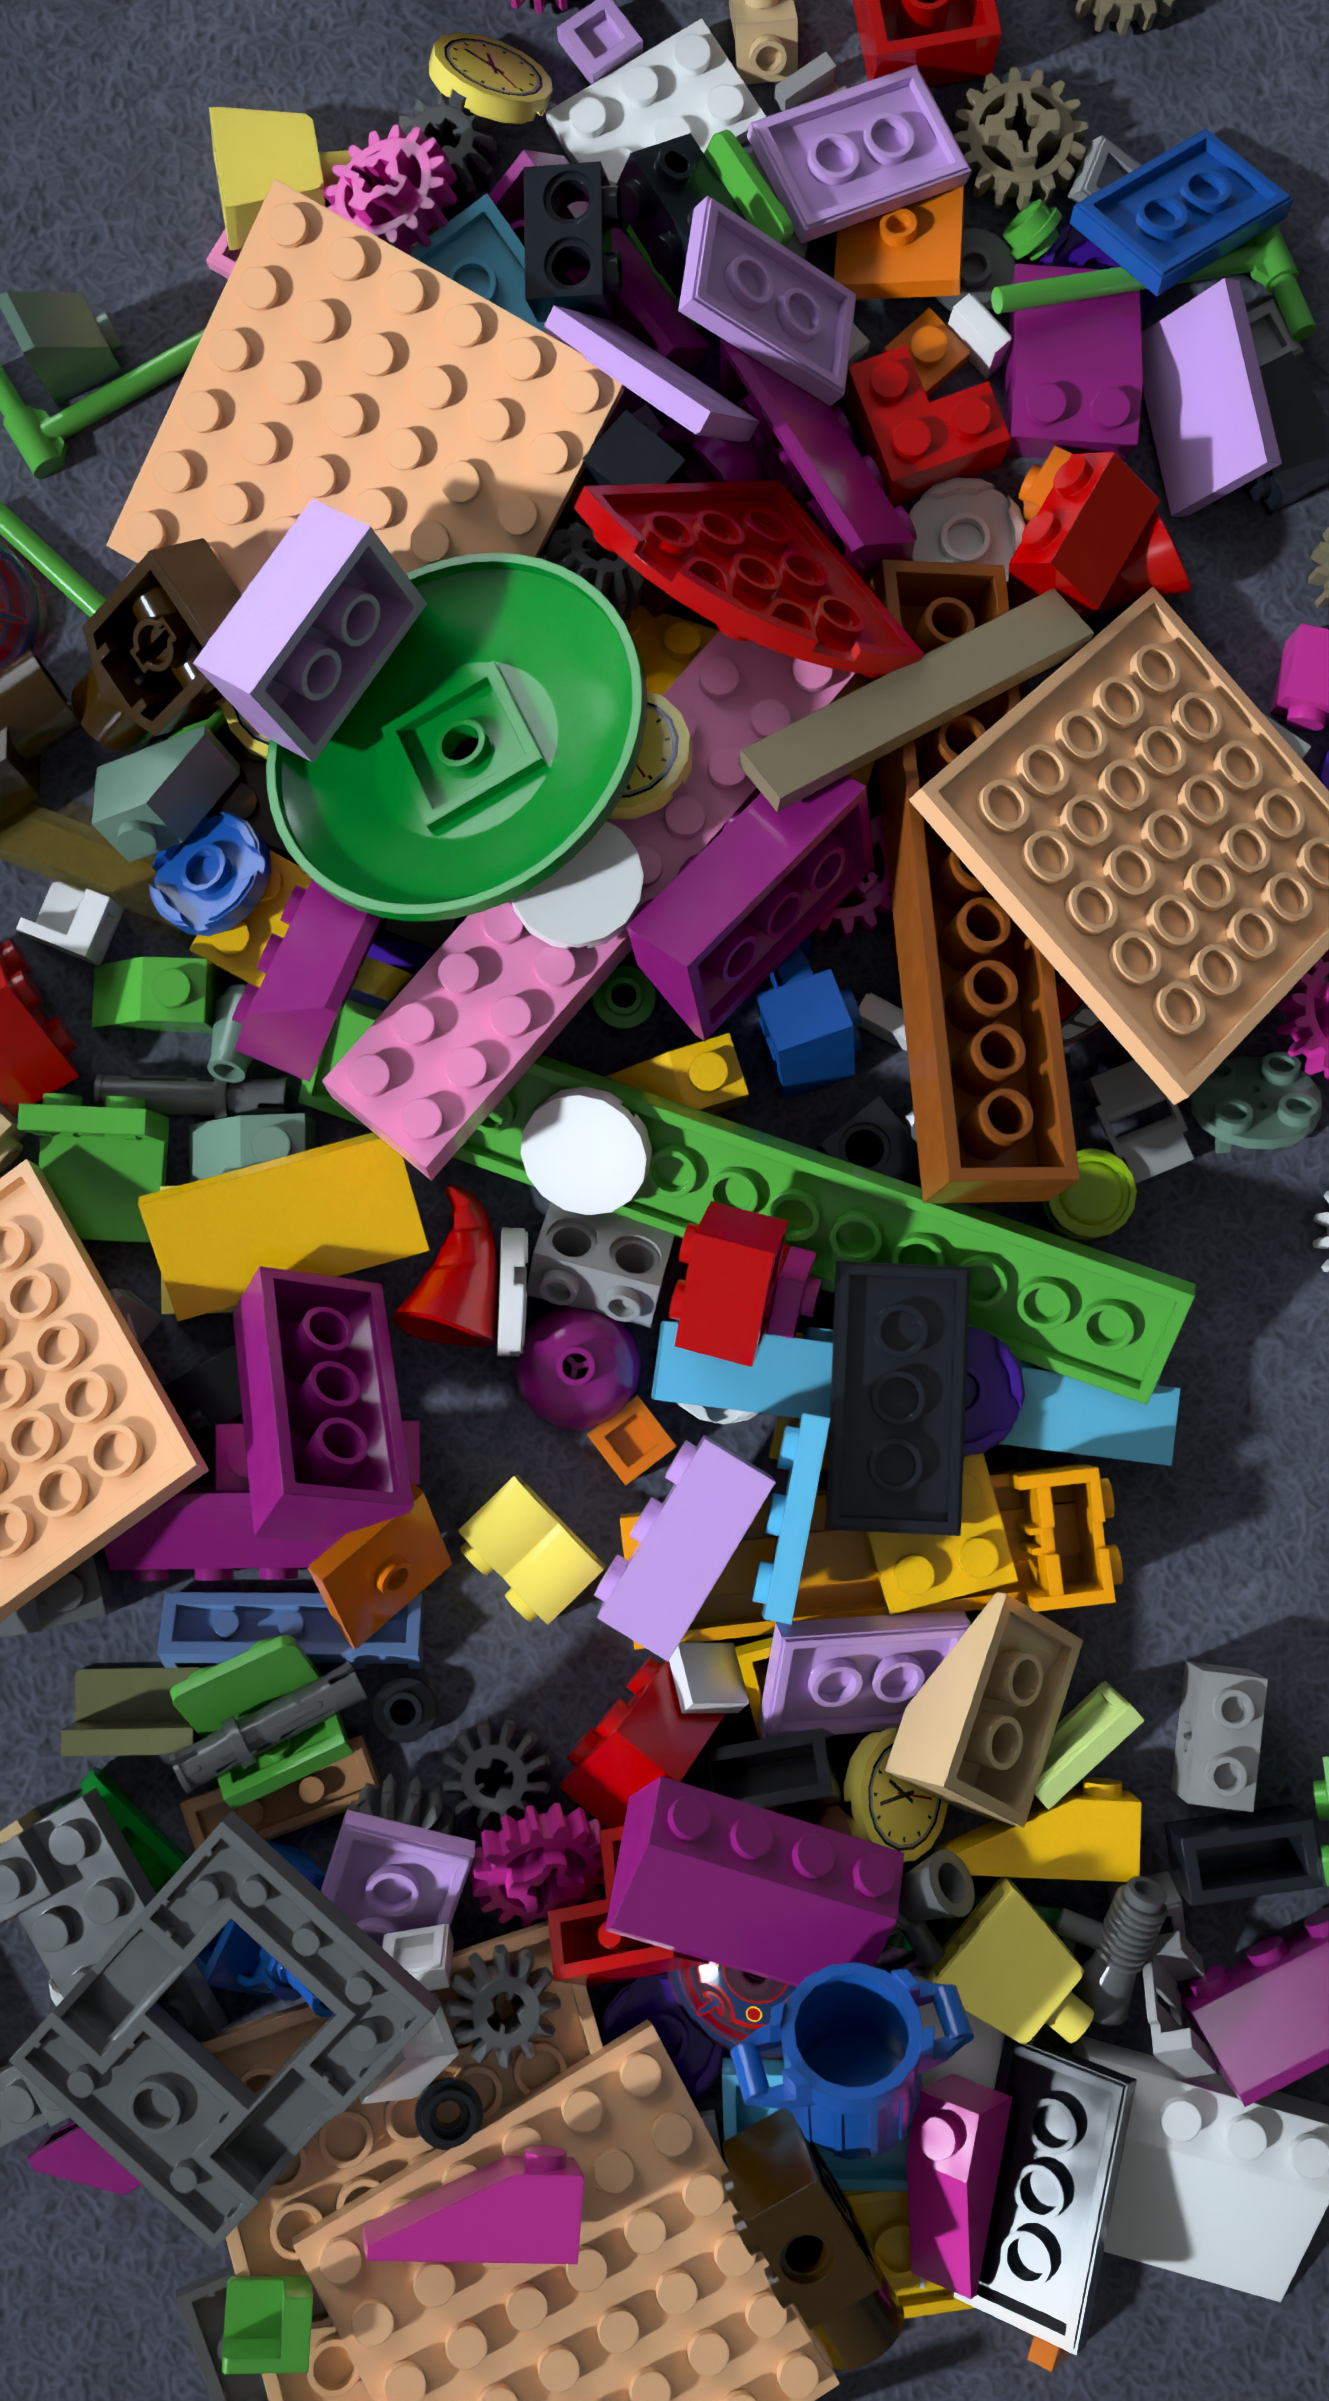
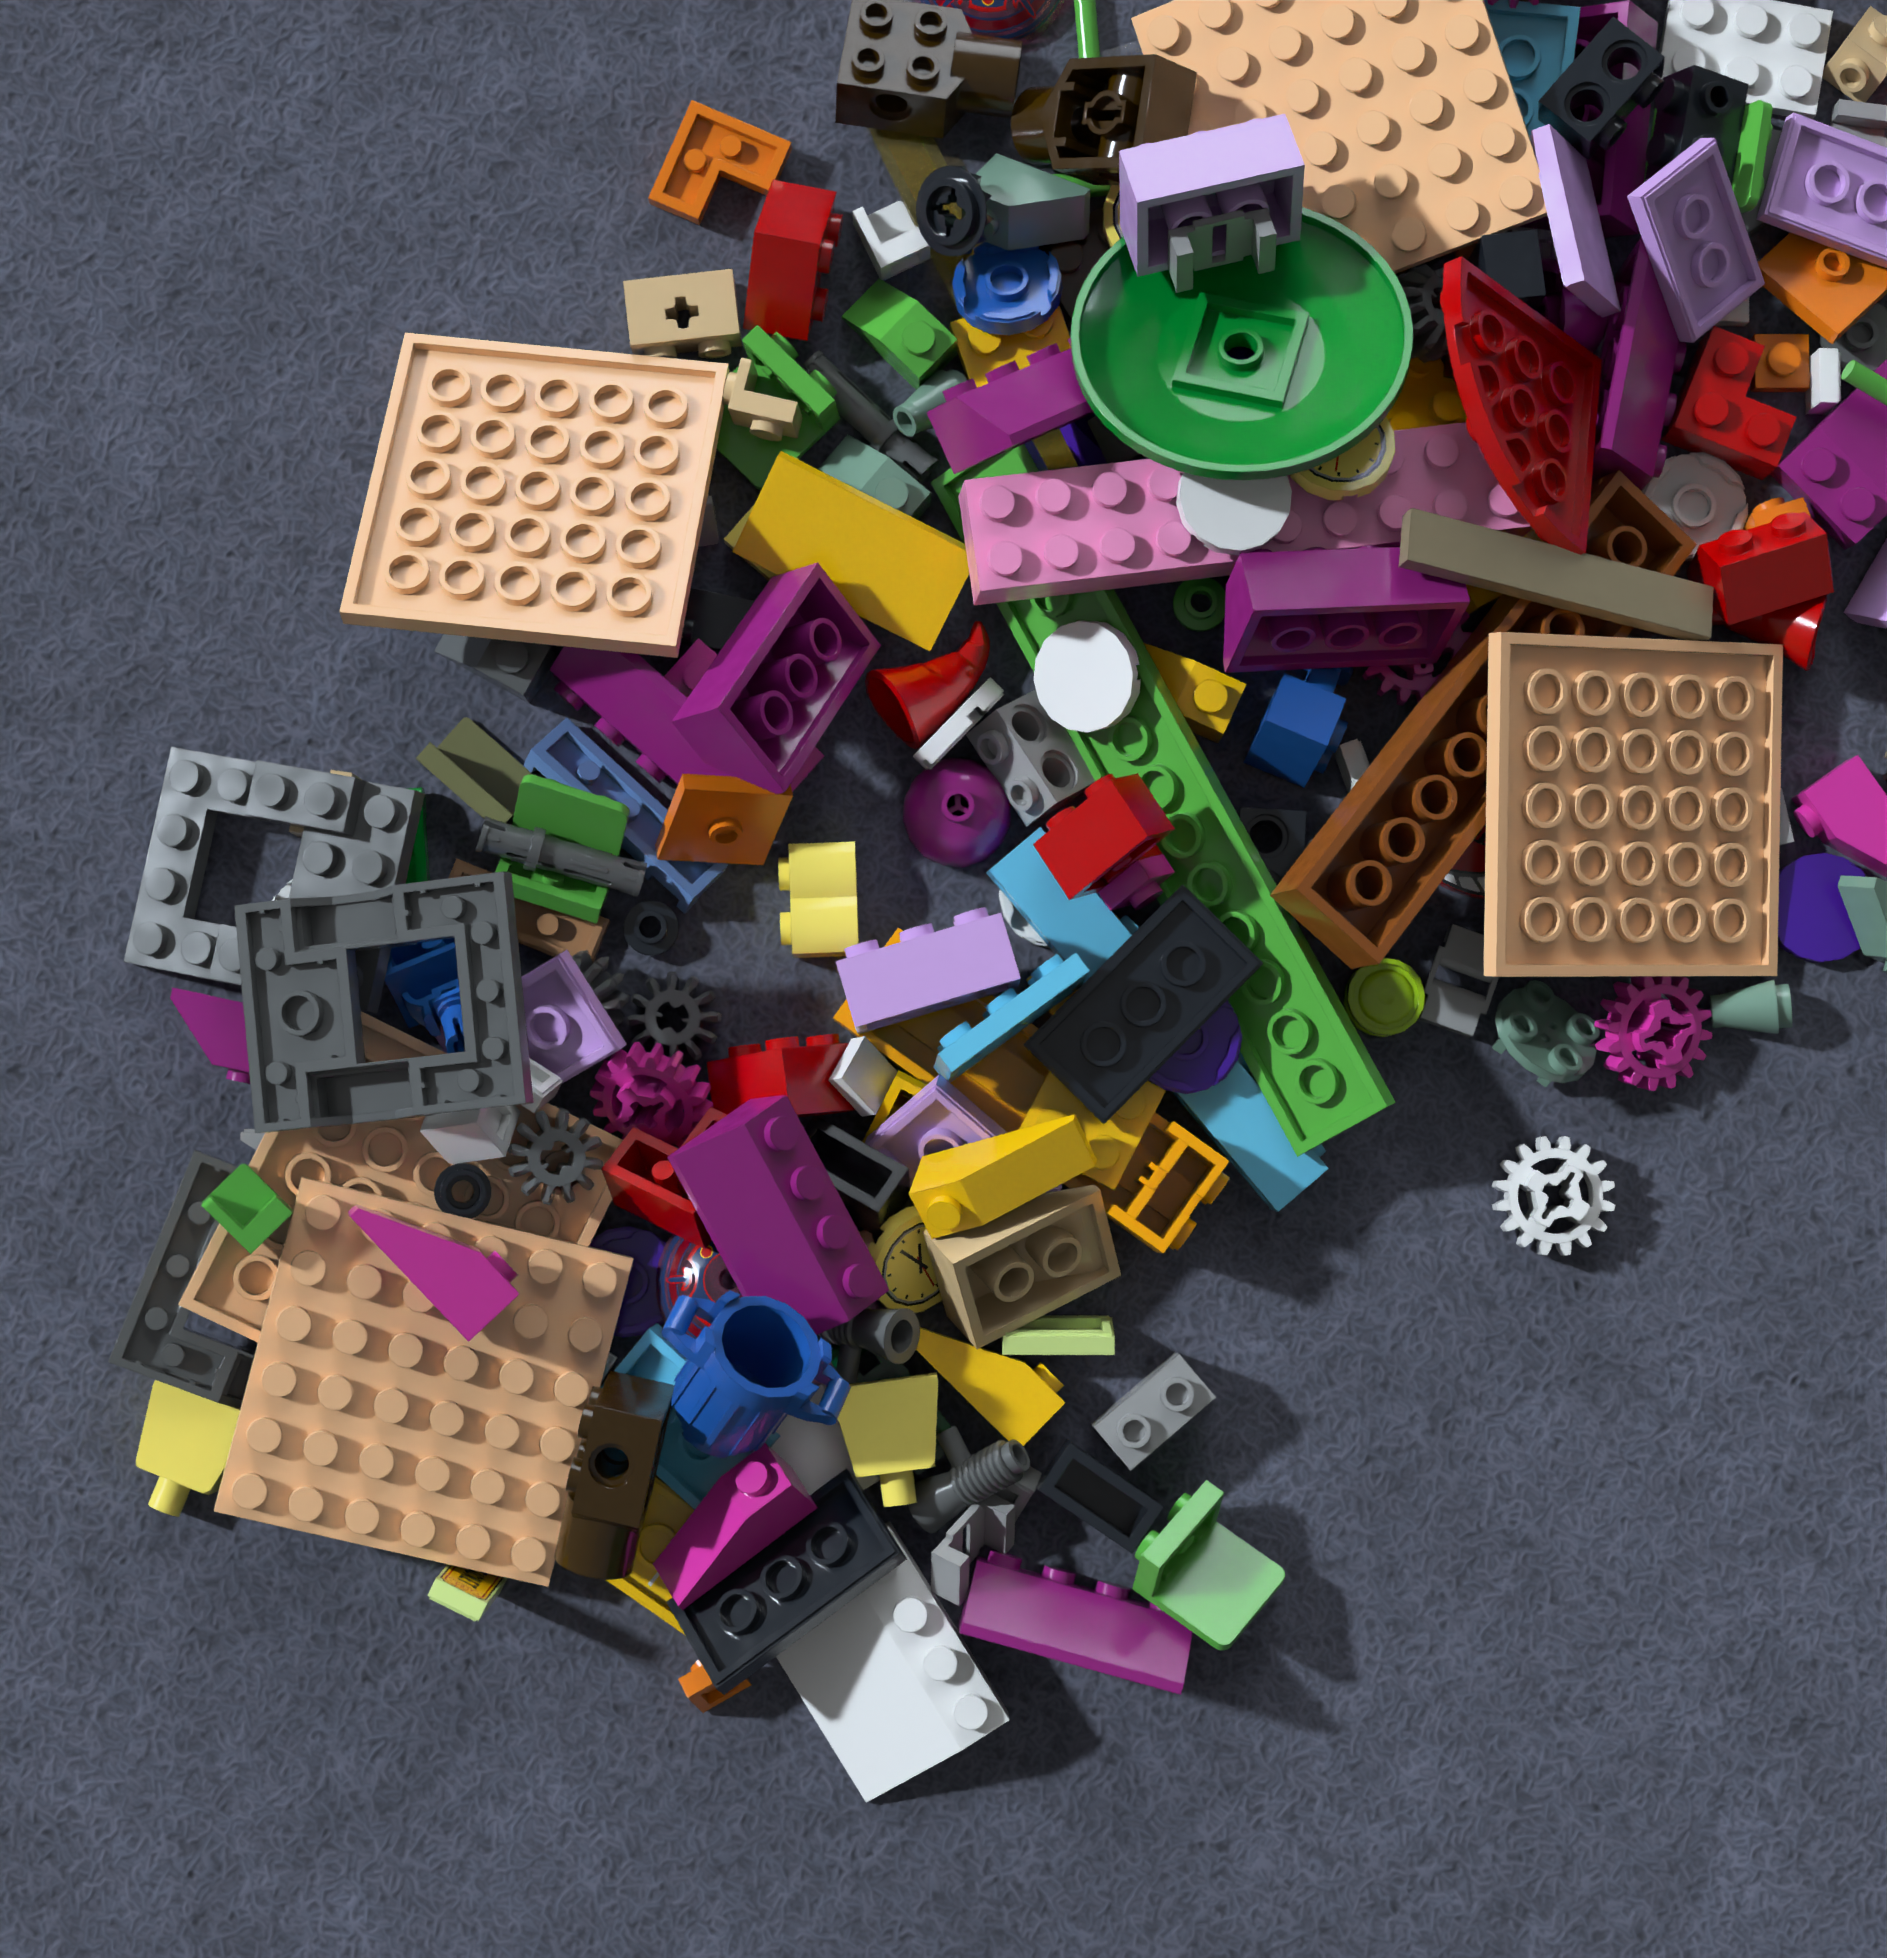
camera: 35 degrees right, 0 degrees up
orange plate [587,1395,677,1486] -> none
none -> tan bracket [723,358,803,441]
none -> yellow slope [909,1114,1097,1239]
none -> black gear [916,166,994,256]
none -> light grey piece [1168,208,1277,293]

